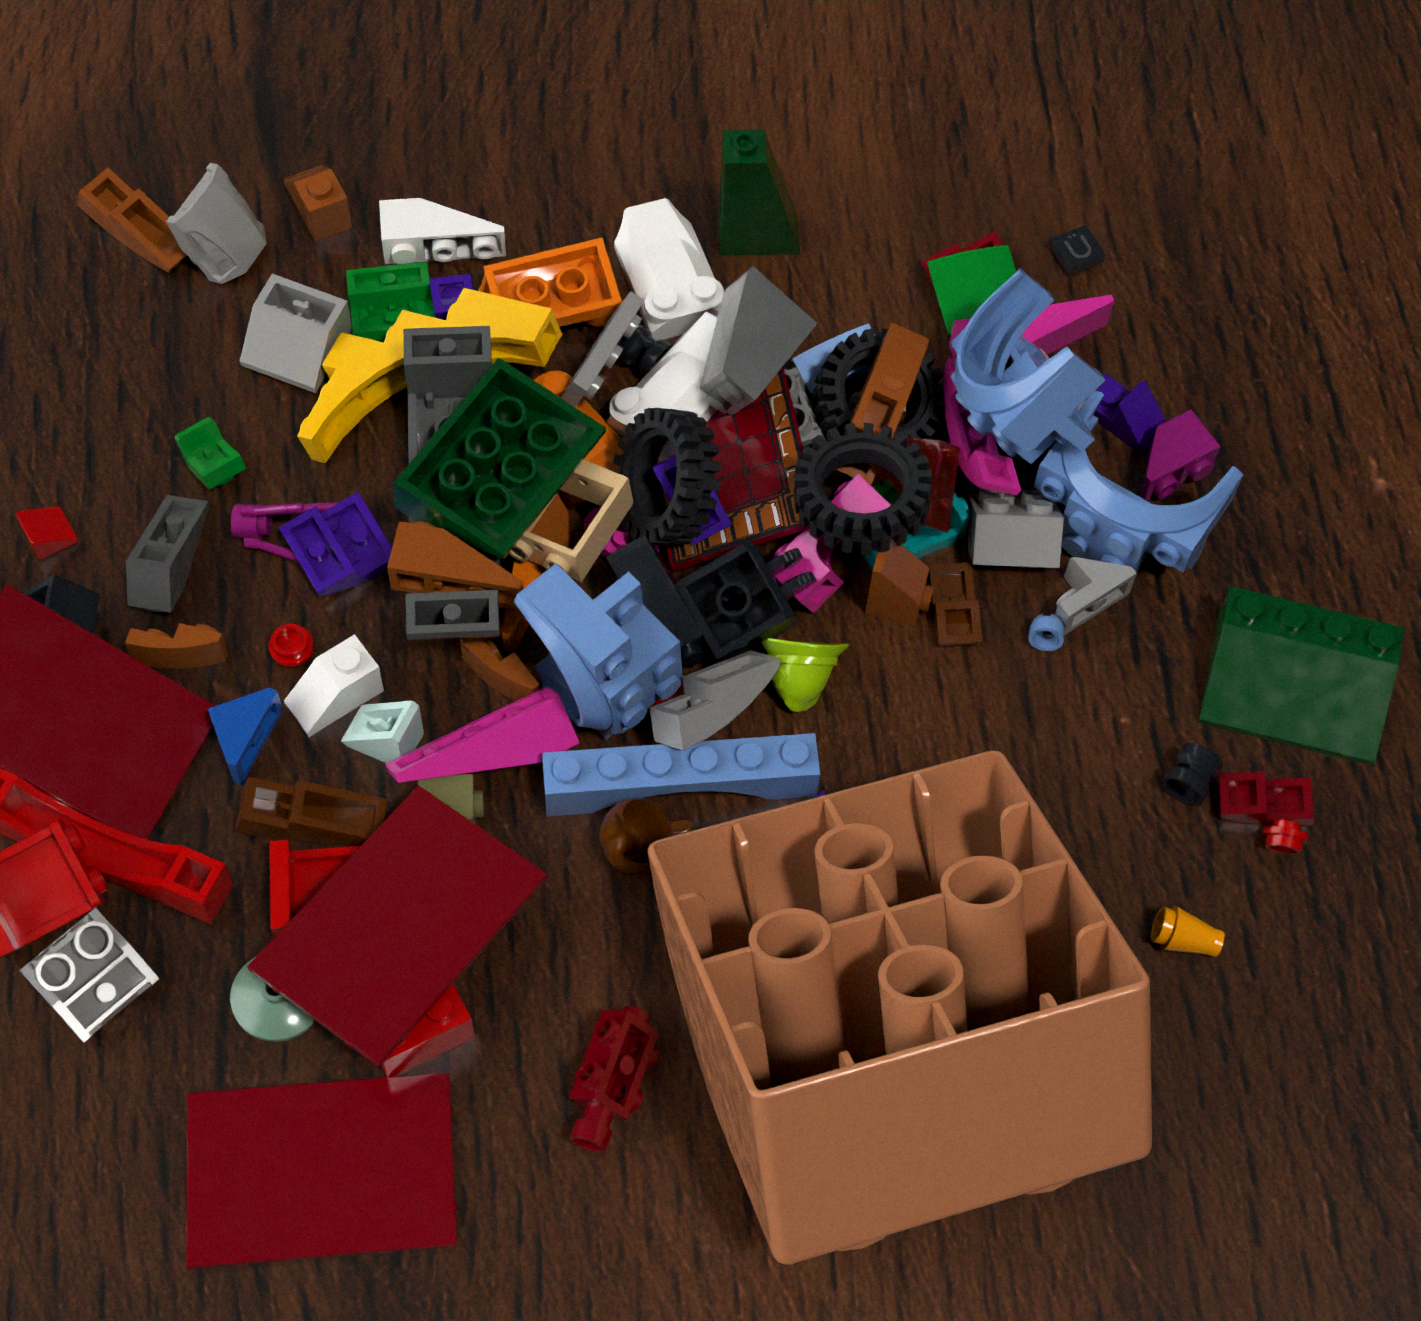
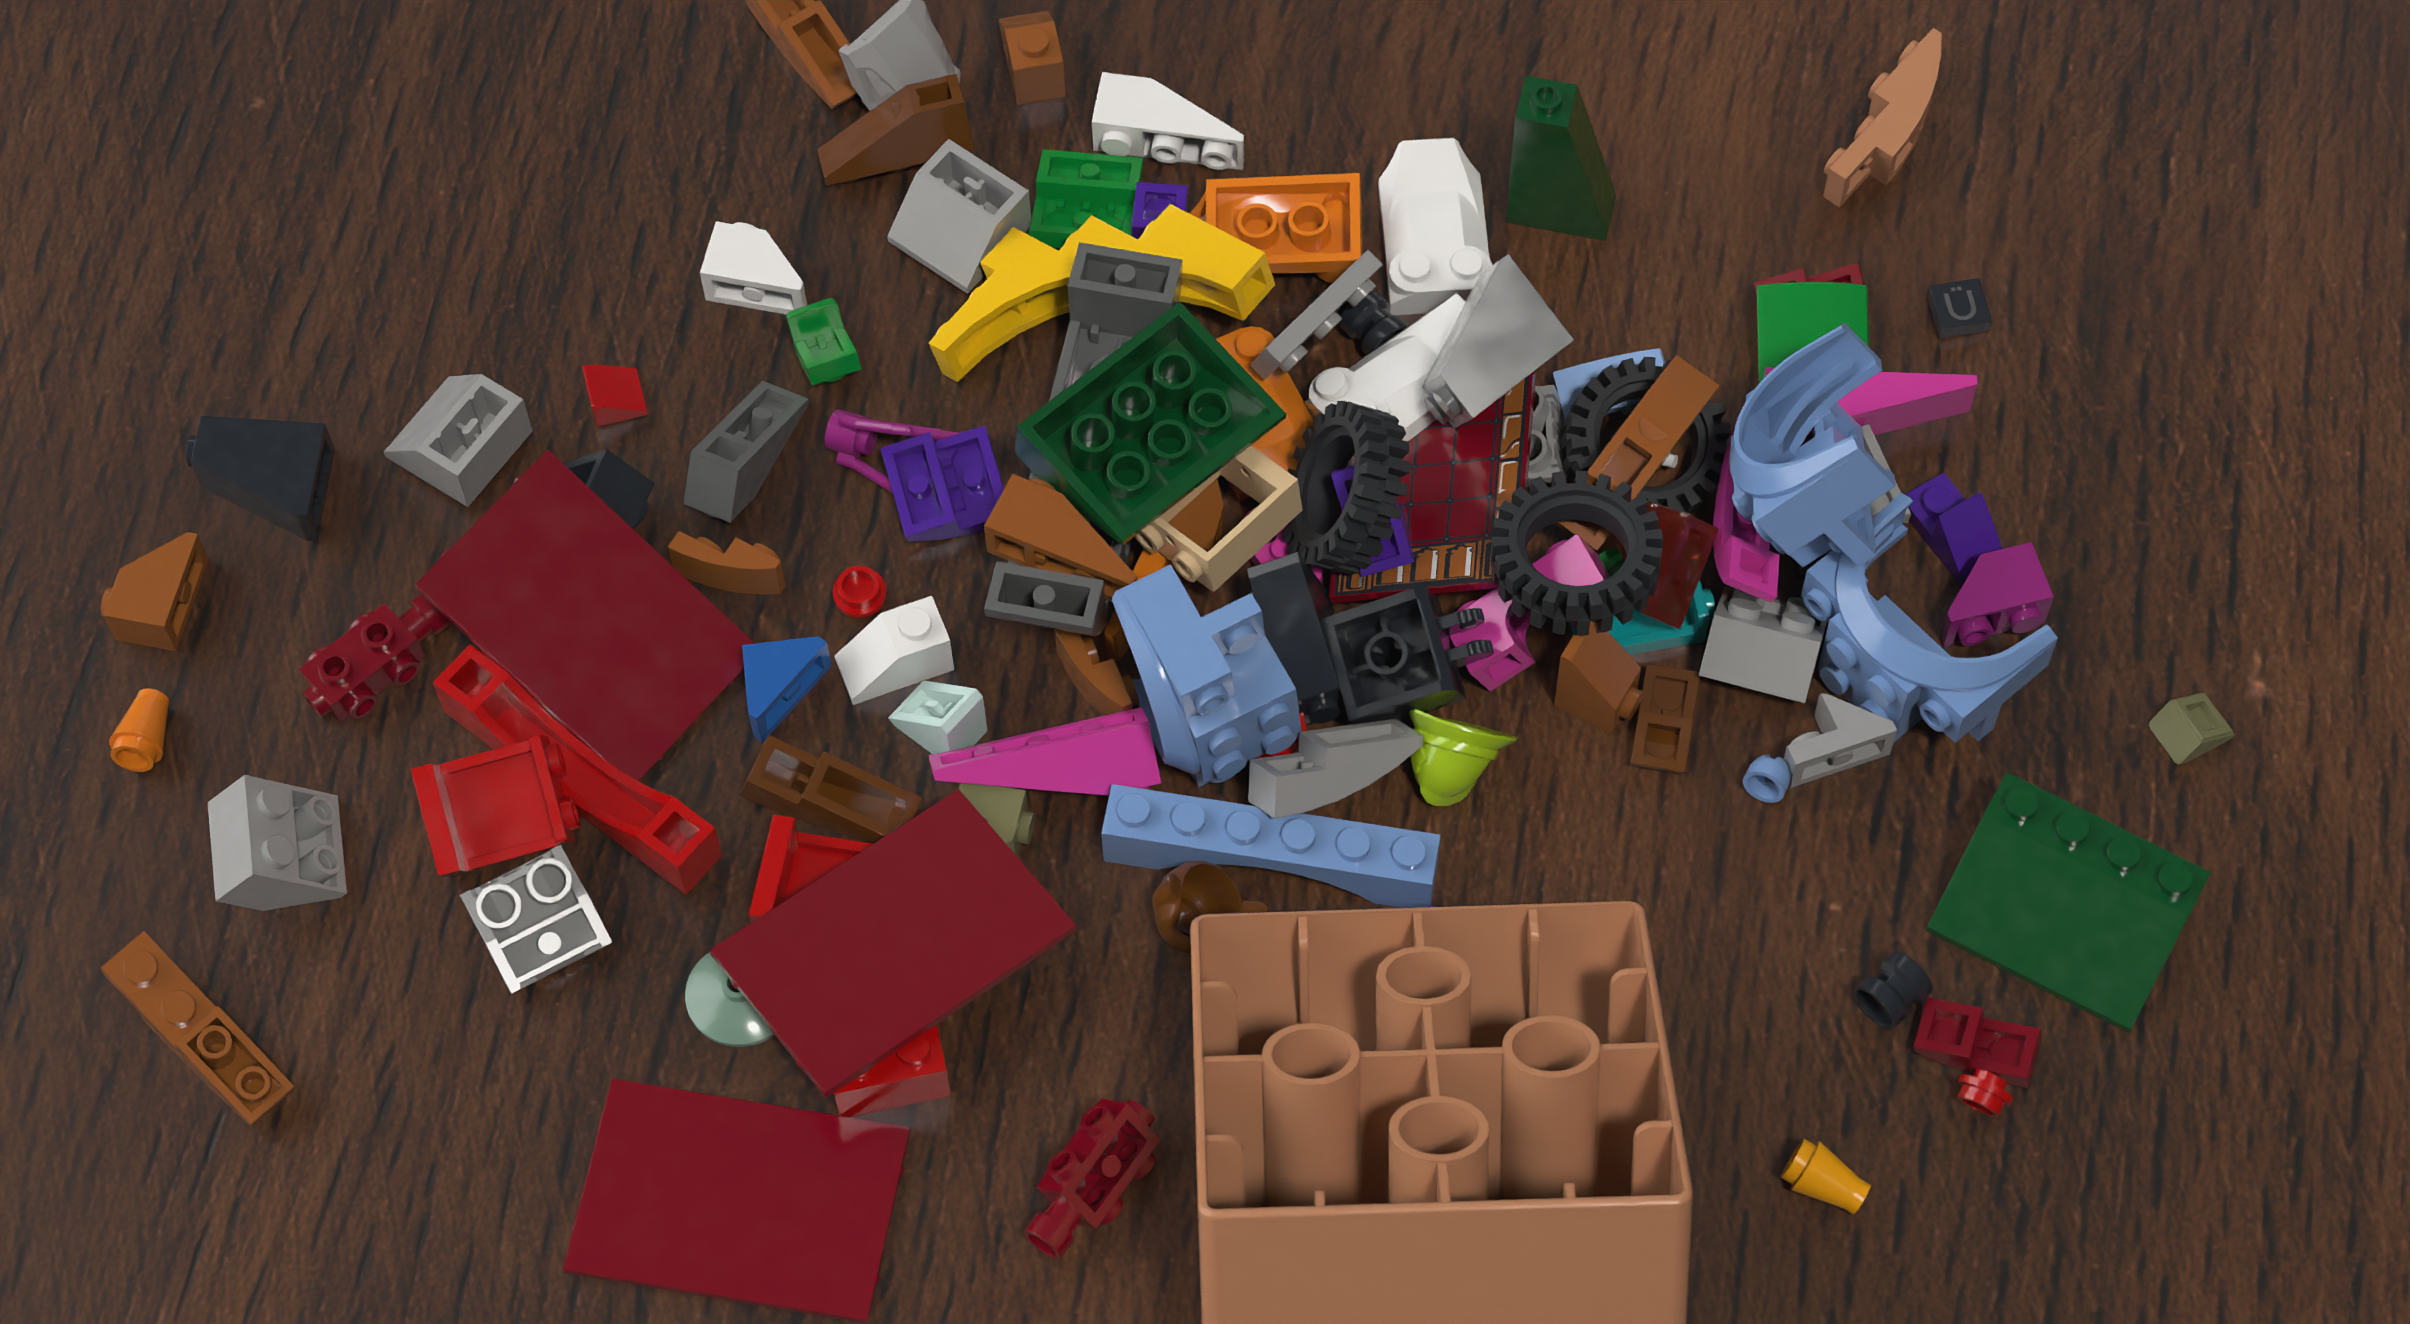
camera: 20 degrees right, 0 degrees up
none -> white slope [700,221,807,314]
none -> reddish brown slope [817,74,975,186]
none -> nougat slope [1823,28,1942,208]
none -> olive slope [2149,693,2235,765]

